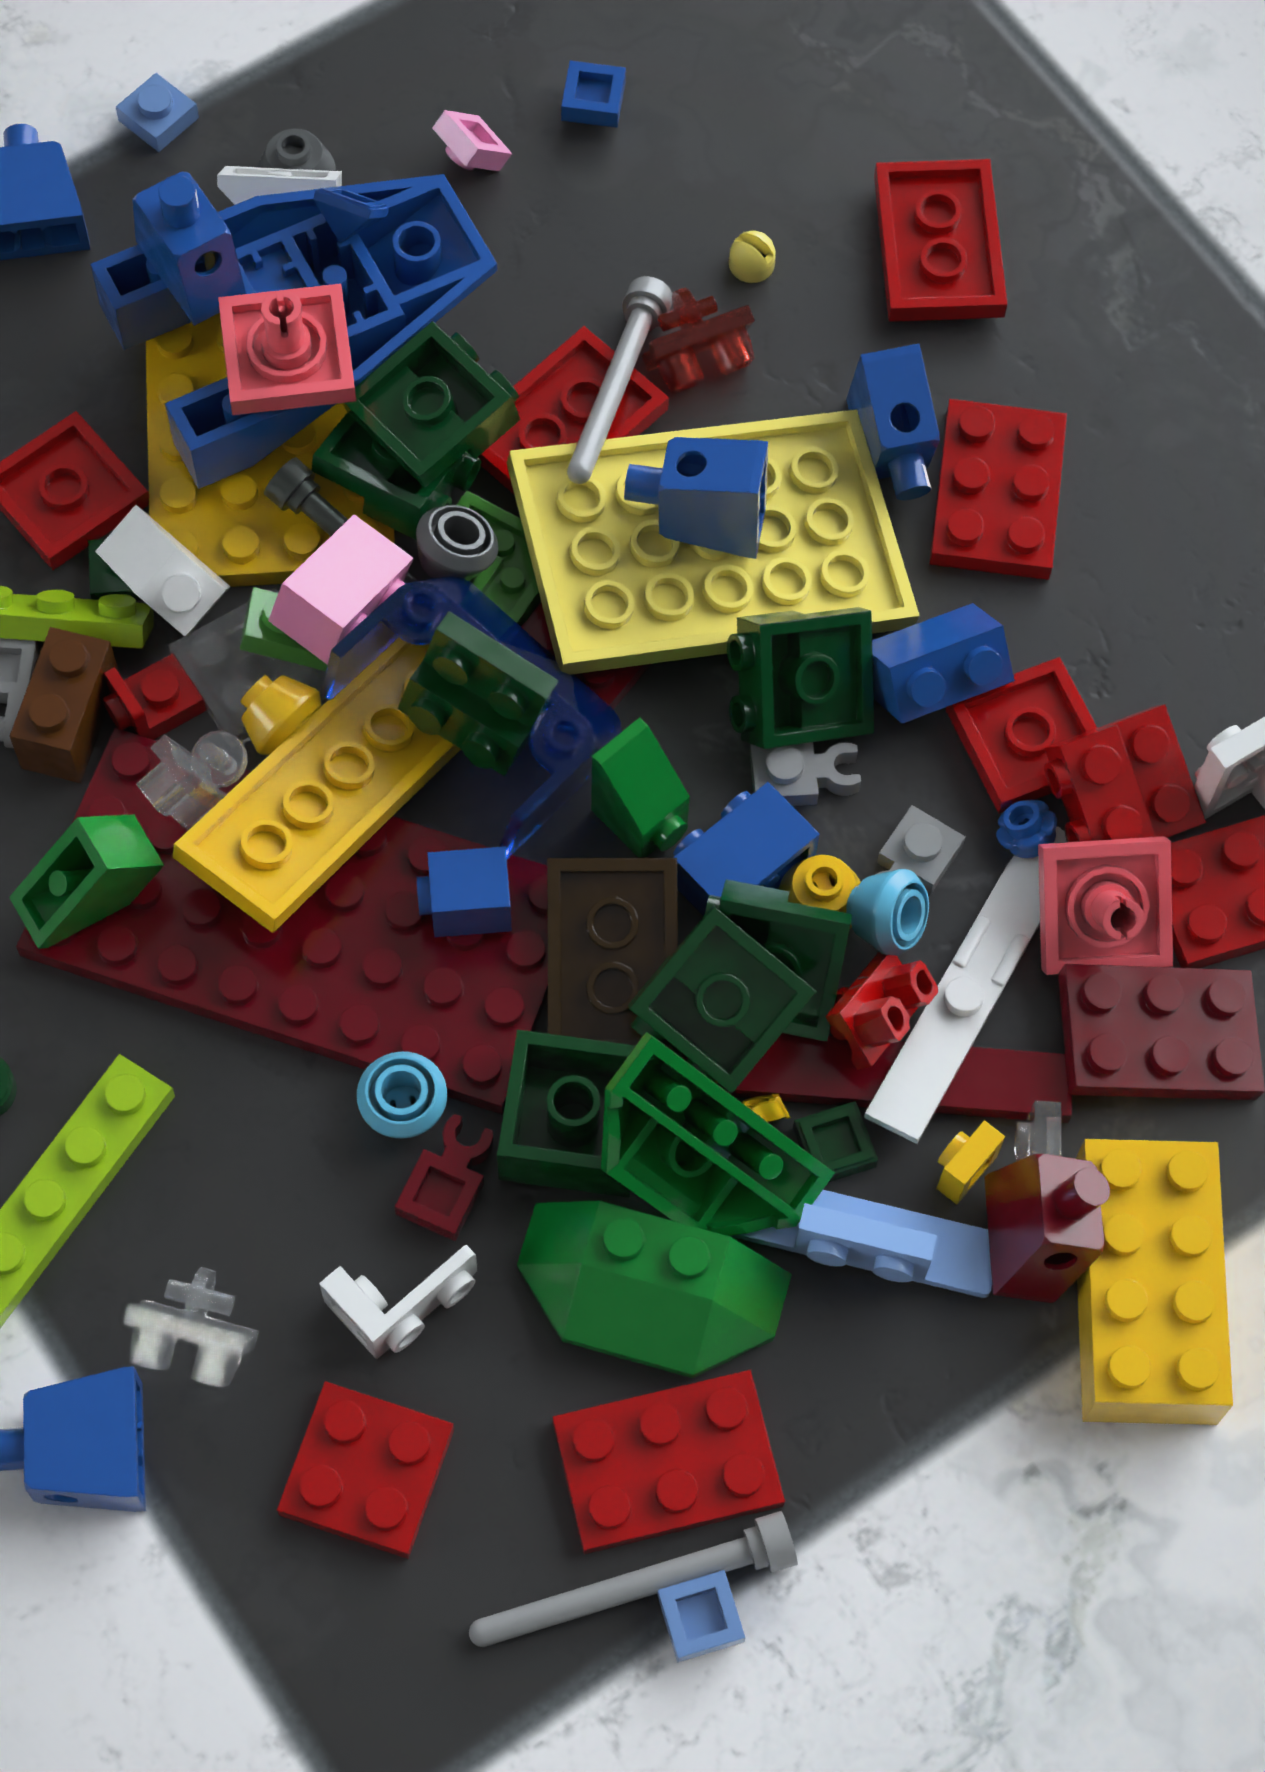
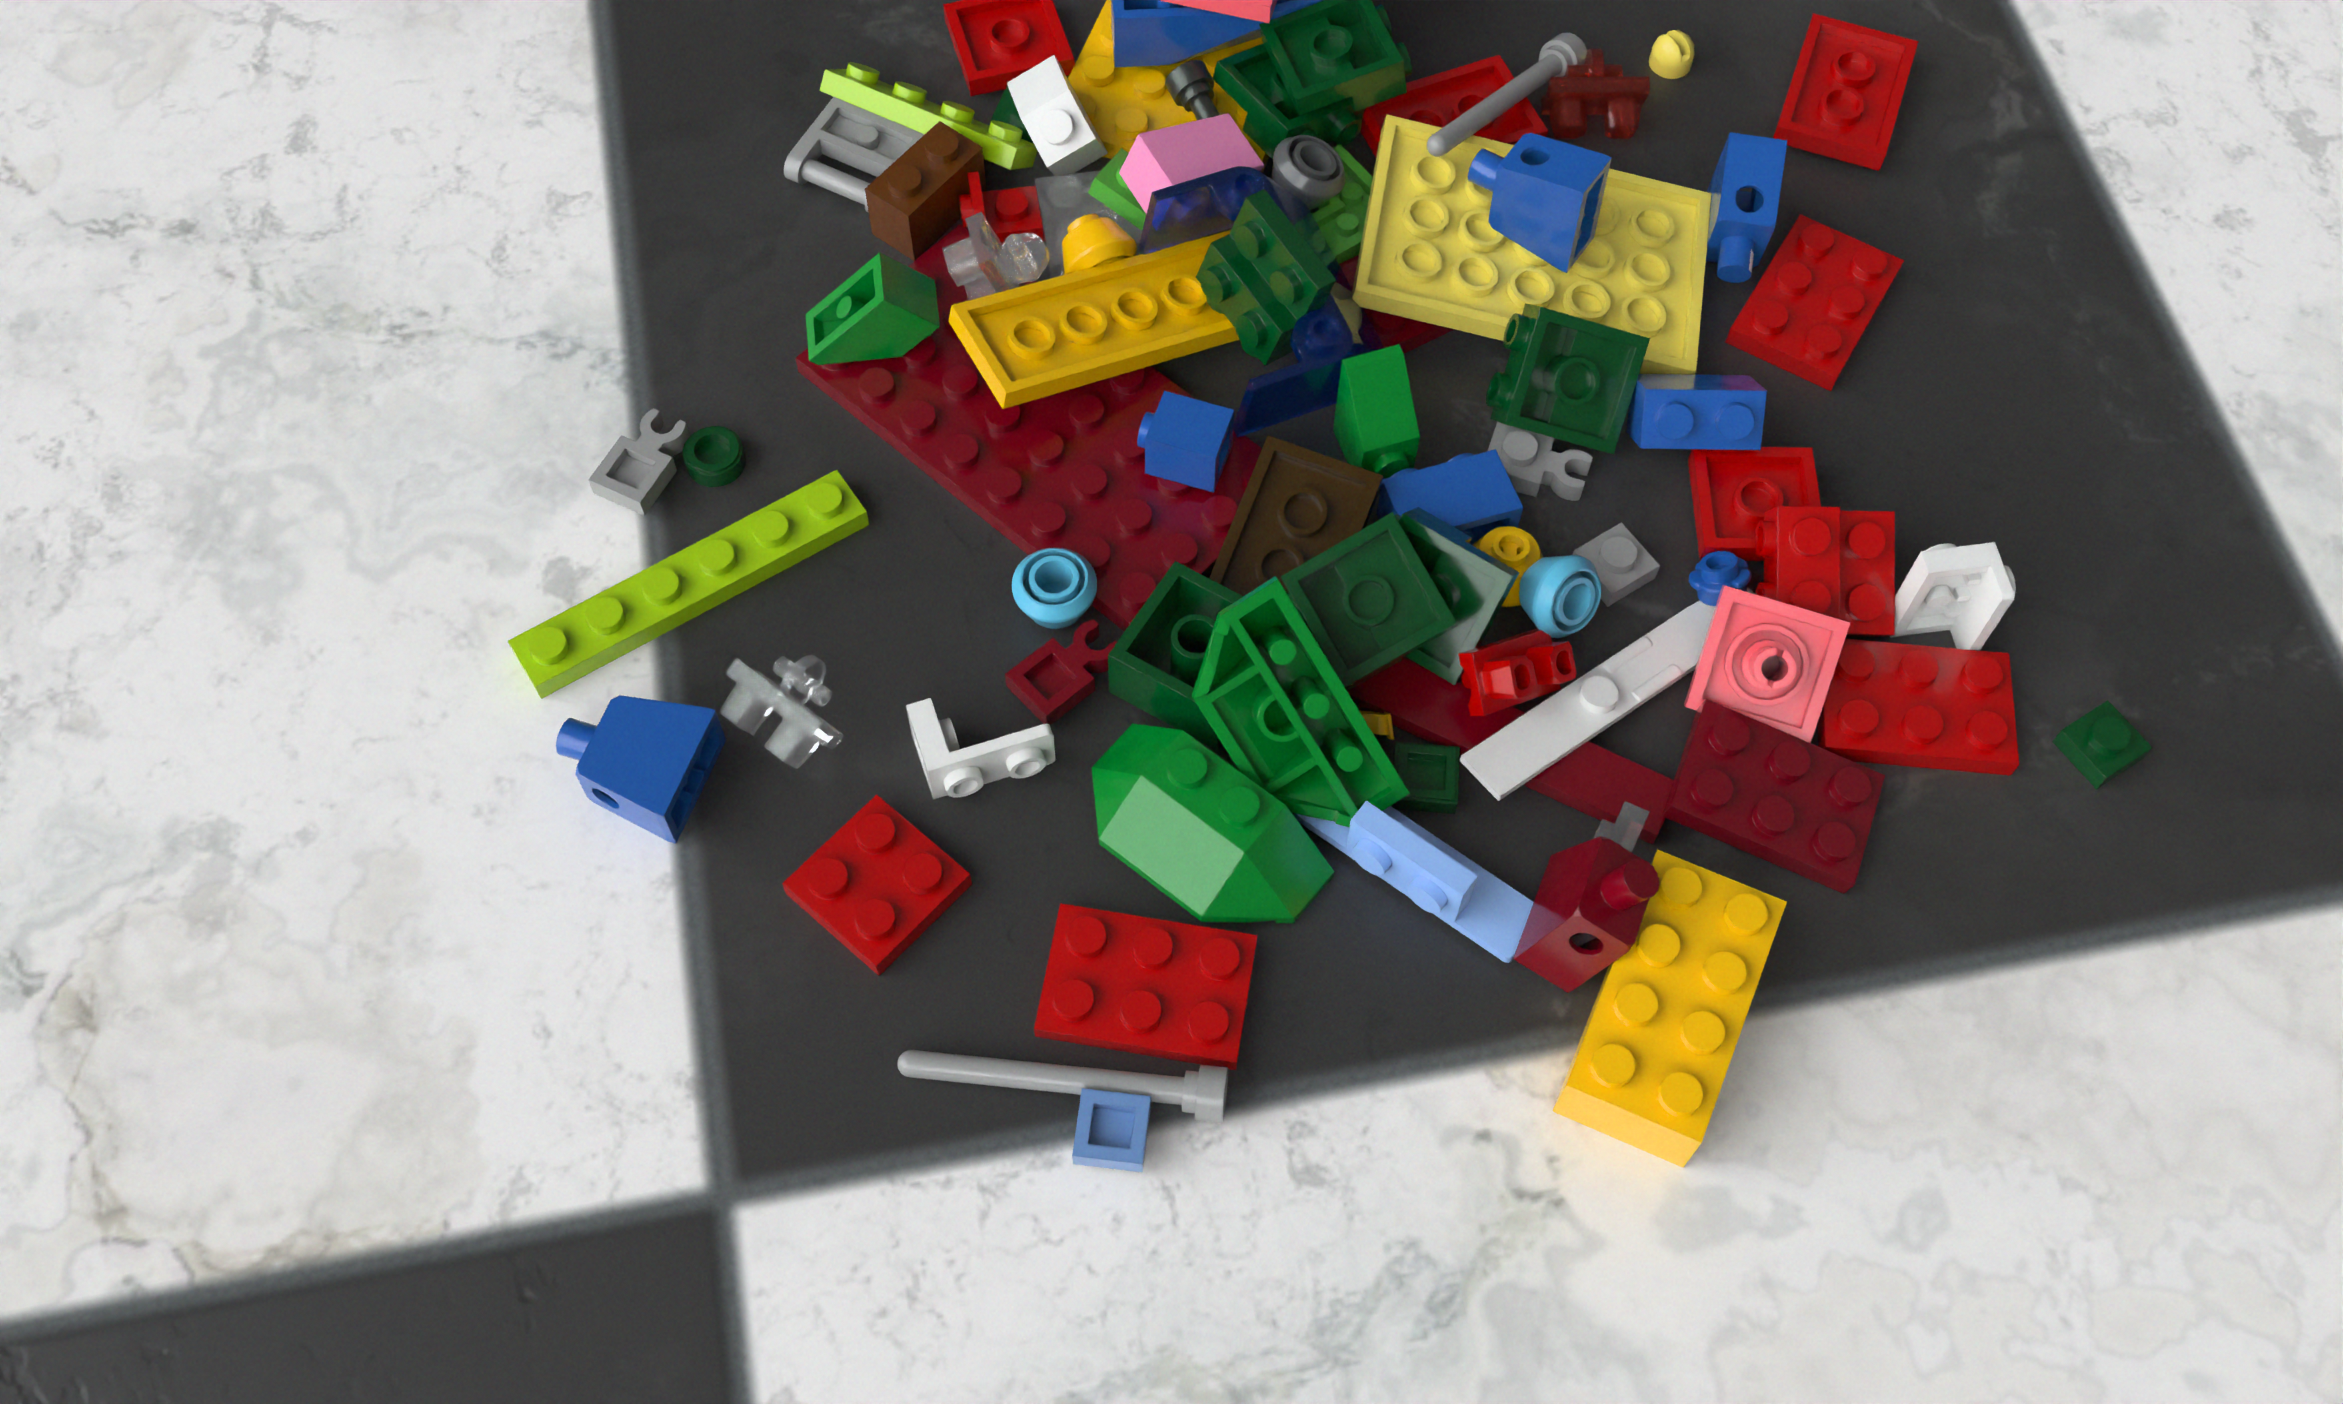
camera: 25 degrees right, 5 degrees down
yellow plate [936,1120,1005,1205] -> none

